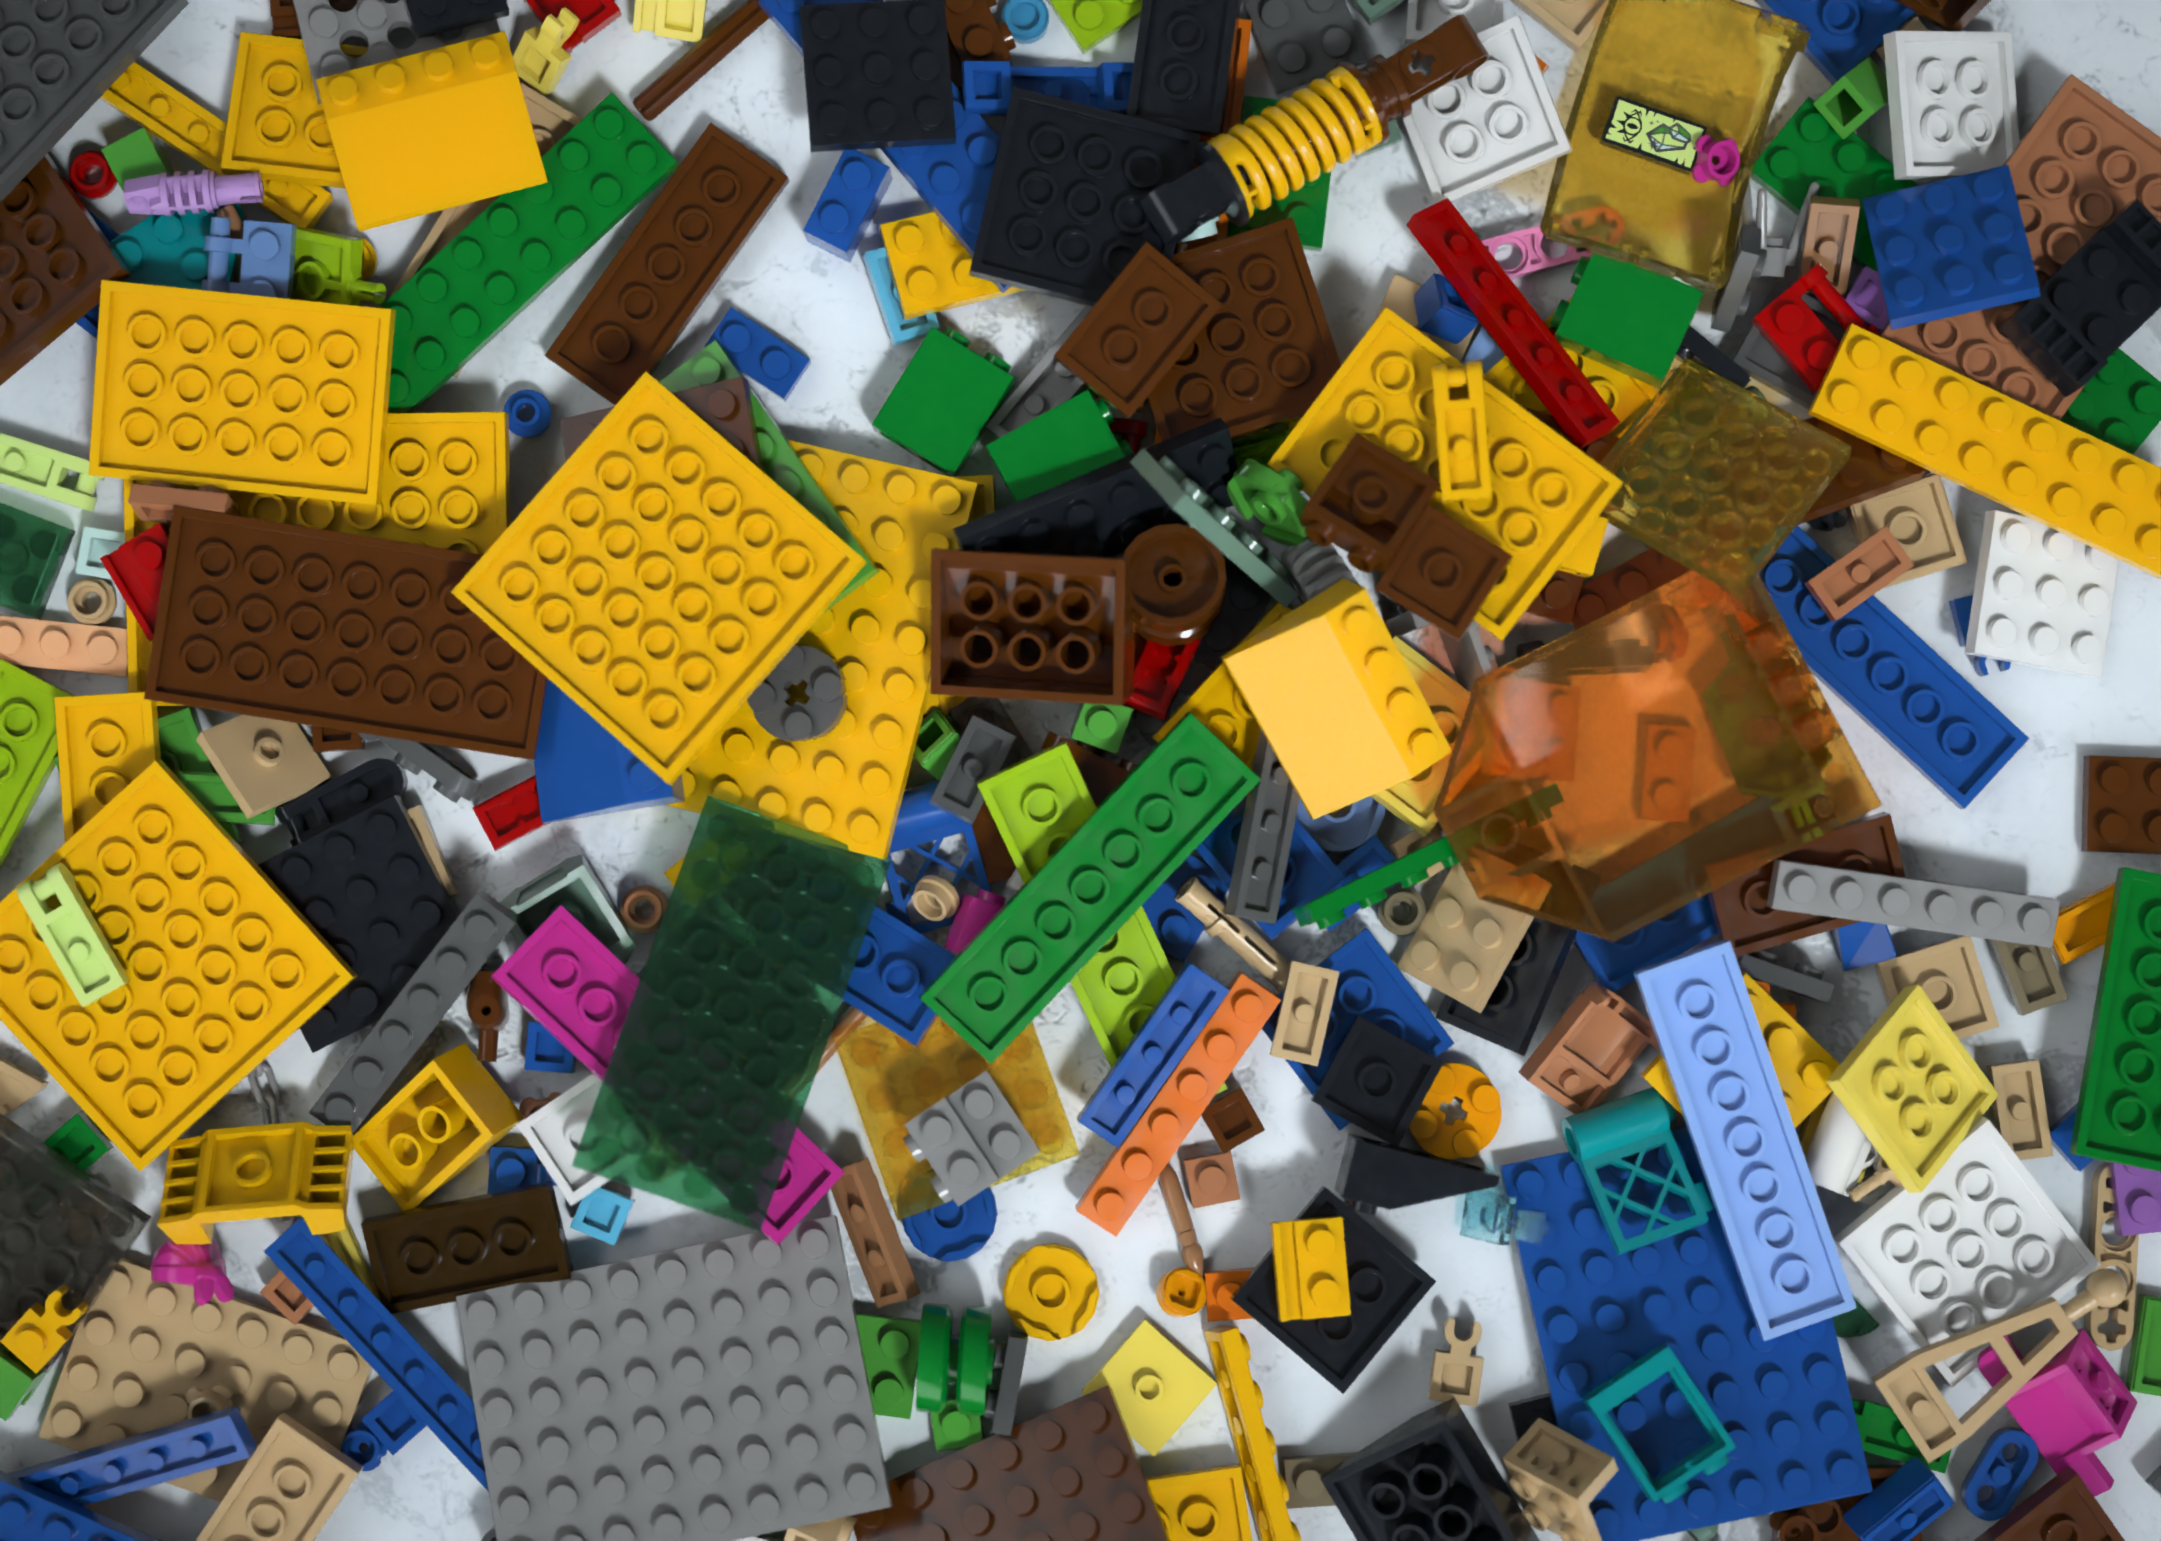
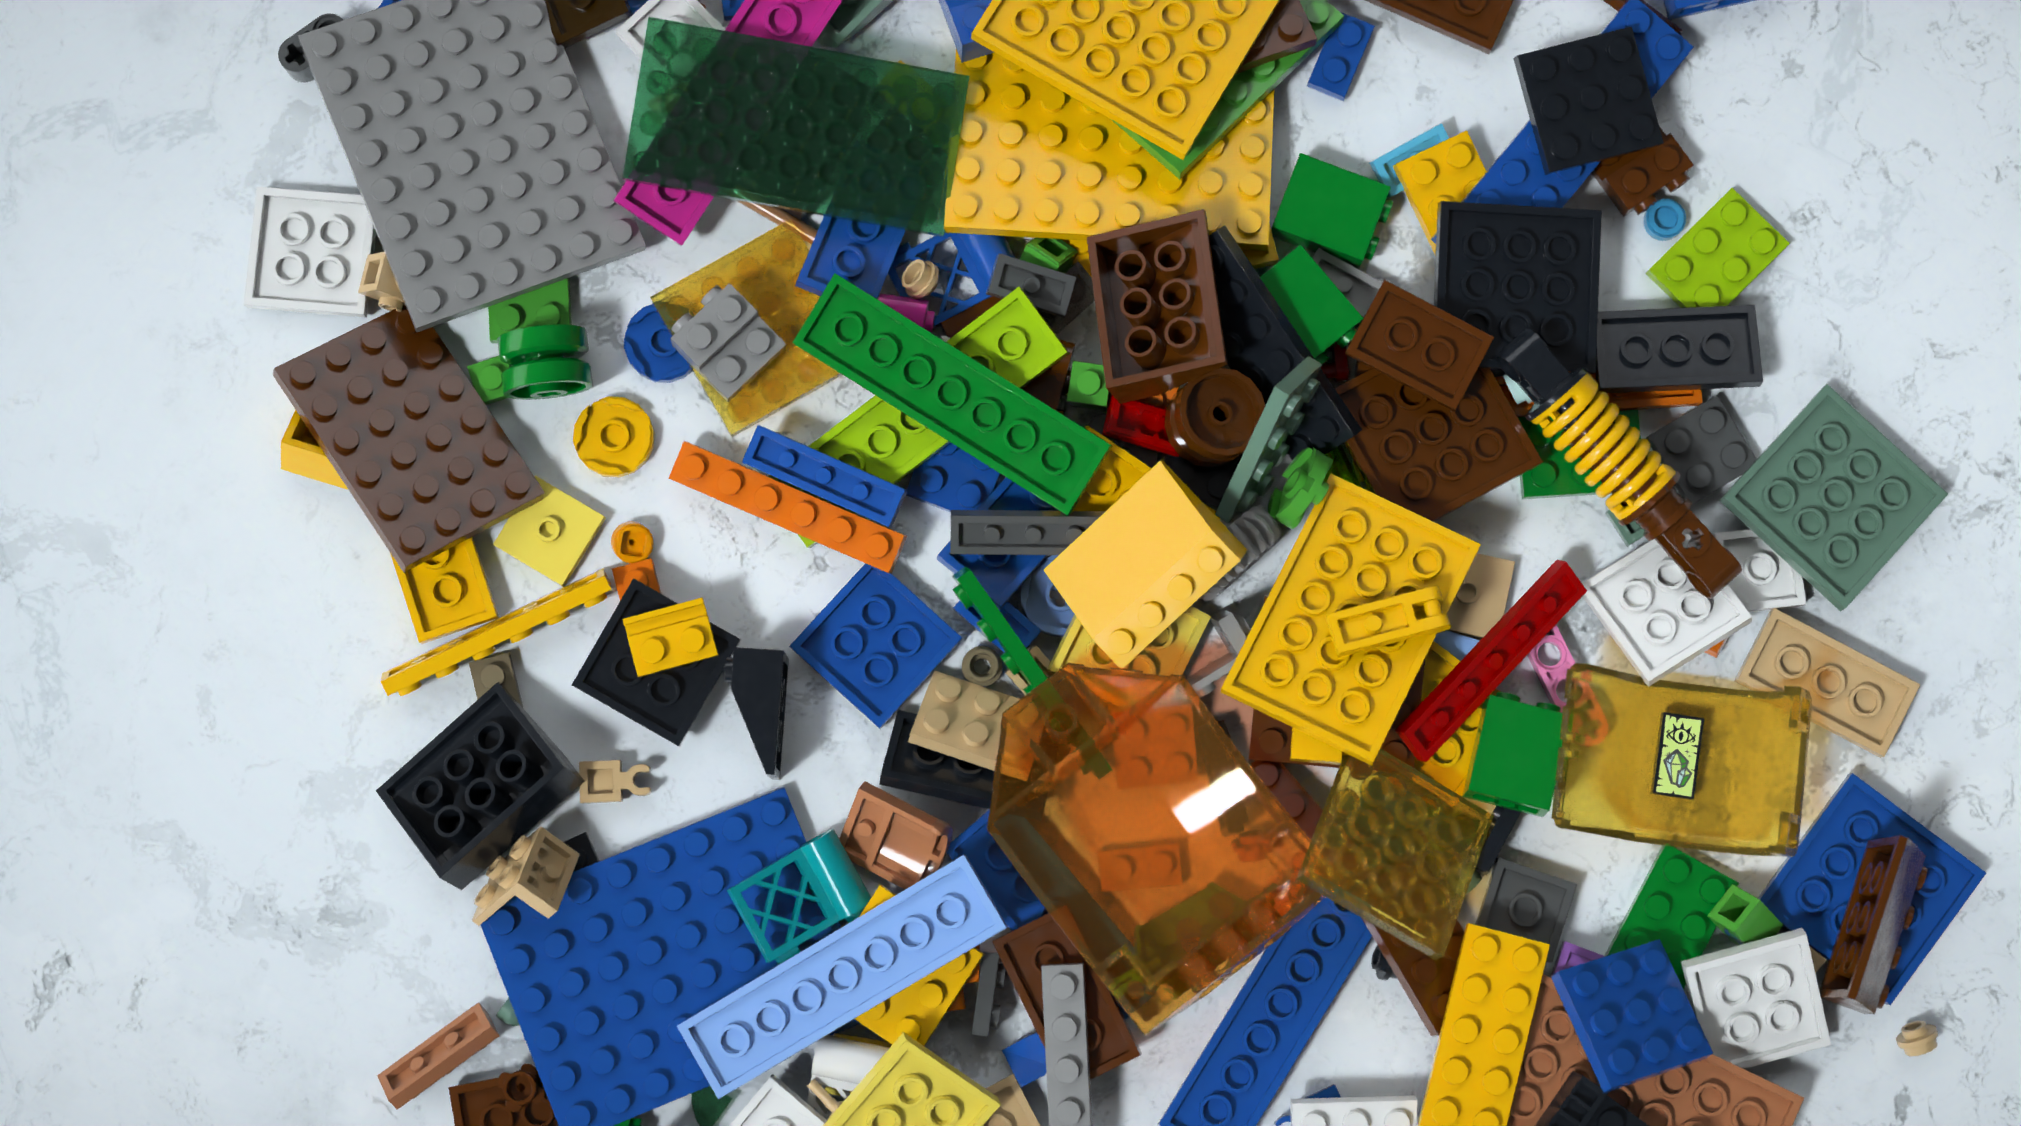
camera: 80 degrees right, 5 degrees down
medium azure plate [570,1186,636,1246] -> none
nougat plate [620,886,669,934] -> none
dark grey plate [747,644,847,742] -> none
blue brick [803,150,893,263] -> none
medium nougat plate [830,1158,921,1308] -> none
blue slope [961,61,1134,117] -> none
dark grey plate [984,1330,1028,1436] -> none
medium nougat piece [1159,1164,1204,1276] -> none
tan pin [1174,876,1291,992] -> none
nougat plate [1183,1151,1240,1209] -> none
reddish brown plate [1202,1087,1265,1154] -> none
tan plate [1269,960,1339,1067] -> none
reddish brown plate [1300,433,1441,574] -> none
black plate [1310,1015,1444,1148] -> none
reddish brown plate [1375,504,1513,642] -> none
light orange plate [1408,1062,1502,1159] -> none
blue slope [1414,273,1479,344] -> none
clear light blue plate [1459,1190,1550,1245] -> none
teal window [1581,1344,1736,1503] -> none
dark pink plate [1692,135,1740,186] -> none
dark grey plate [1711,224,1767,333] -> none
light grey plant [1739,167,1819,278] -> none
red plate [1751,262,1882,393] -> none
medium nougat plate [1798,196,1860,296] -> none
nougat plate [1804,526,1914,622] -> none
tan plate [1847,473,1968,589] -> none

